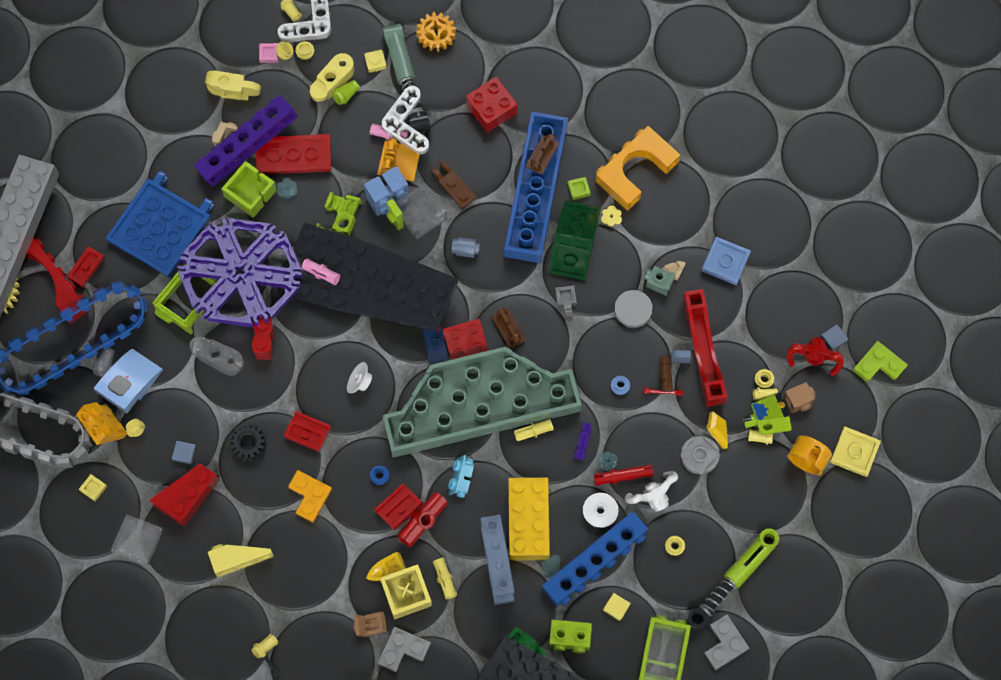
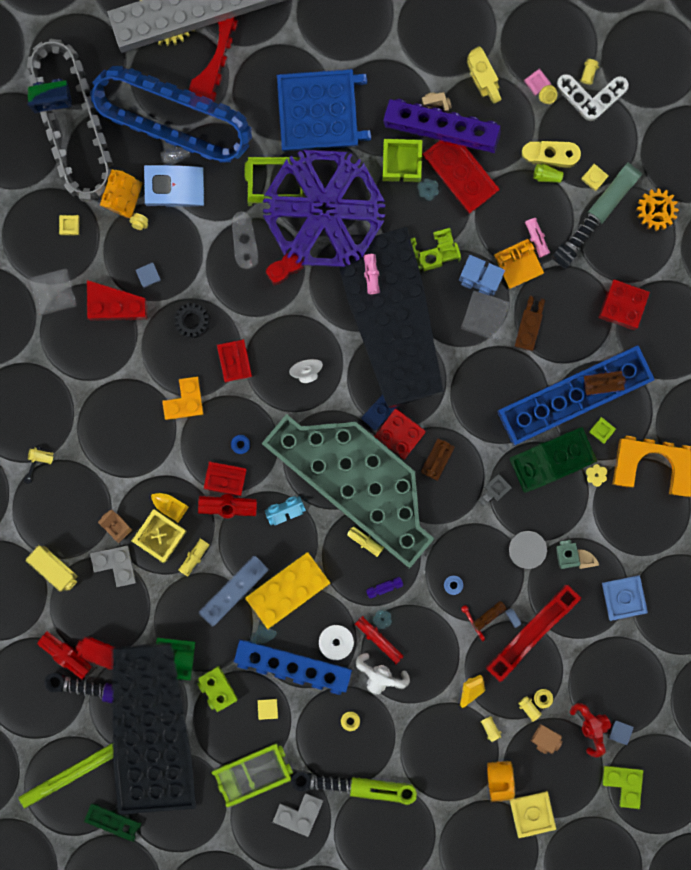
camera: 55 degrees right, 15 degrees up
red plate [67,246,105,288] -> none
light yellow slope [208,544,274,577] -> none
light yellow plate [296,41,314,59] -> none
white beam [382,86,429,154] -> none
lime plate [386,199,404,231] -> none
sand blue brick [452,237,480,258] -> none
light grey tile [681,436,720,475] -> none
lime torso [743,393,792,435] -> none

